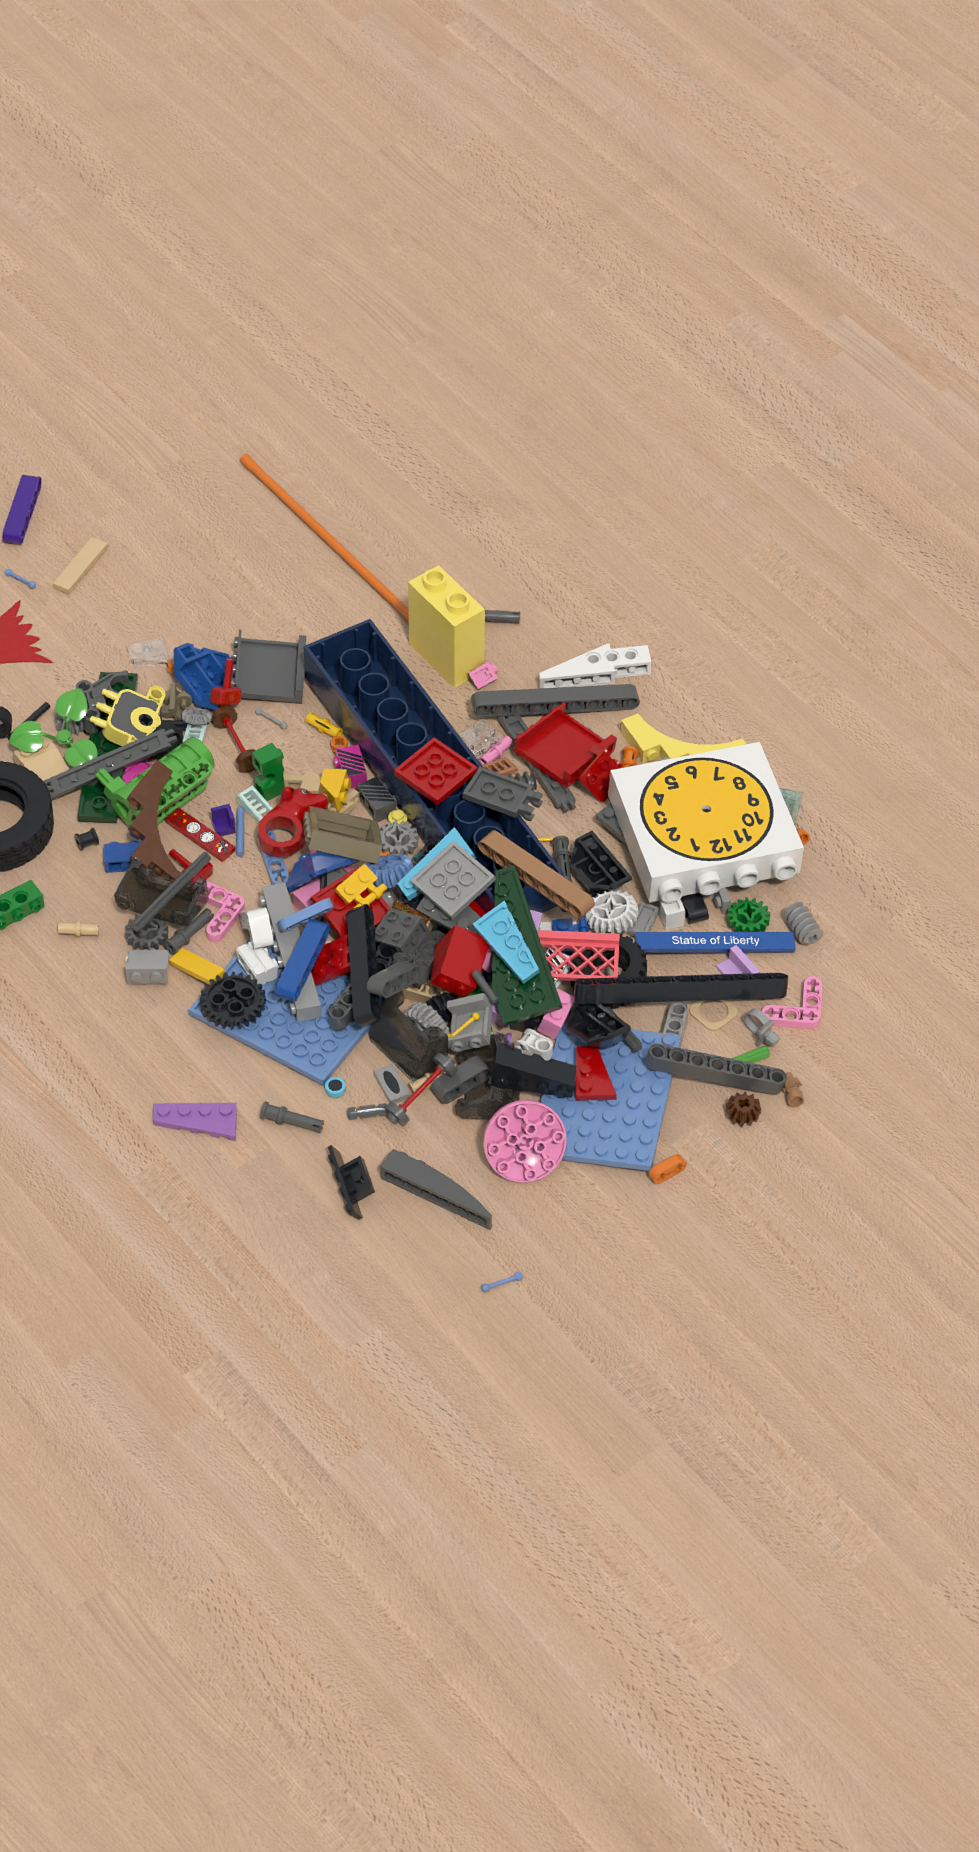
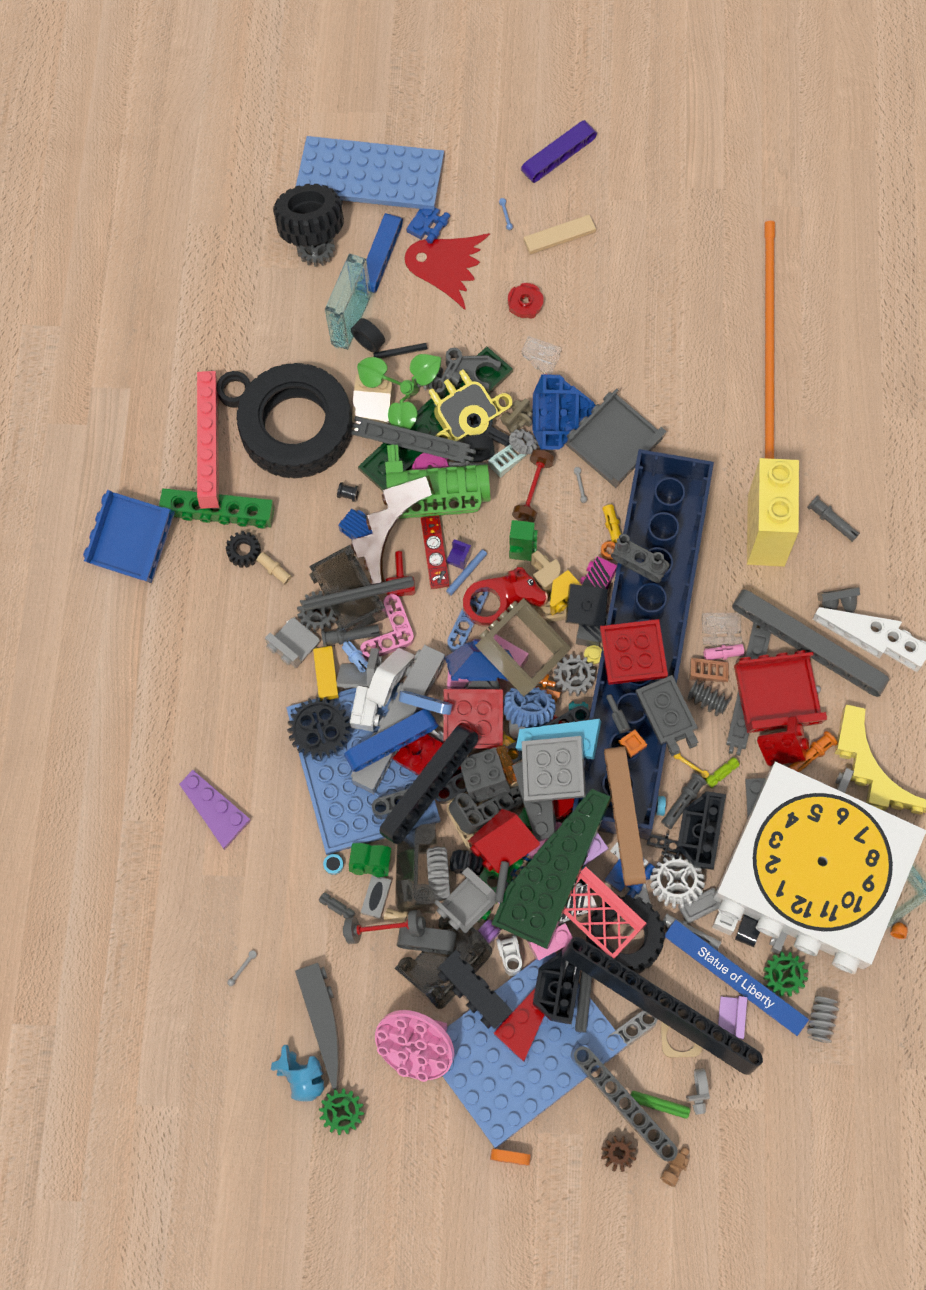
camera: 45 degrees right, 20 degrees up
red piece [210,659,242,706] -> none
light aqua slope [236,785,273,822] -> none
dark grey pin [260,1101,324,1133] -> none
black bracket [328,1145,375,1220] -> none
yellow plate [334,864,387,909] -> none
dark grey beam [367,961,420,998] -> none
yellow hinge [445,1012,480,1038] -> none
bright pink bracket [468,660,498,689] -> none
medium azure wing [473,901,539,984] -> none
medium blue hinge [481,1272,523,1292] -> none
bright pink beam [762,976,822,1029] -> none
none -> black tyre [226,531,261,568]
none -> light grey hinge [227,950,257,986]
none -> dark azure piece [271,1045,325,1102]
none -> green gear [319,1089,364,1135]
none -> light grey bracket [336,648,382,688]
none -> light blue axle [342,641,368,672]
none -> green brick [349,843,391,878]
none -> red plate [508,283,544,319]
none -> black plate [565,584,608,627]
none -> dark grey axle [606,694,631,734]
none -> dark grey piece [611,534,670,583]
none -> orange tile [619,730,647,758]
none -> lime axle [705,757,740,788]
none -> dark grey tile [817,587,860,613]

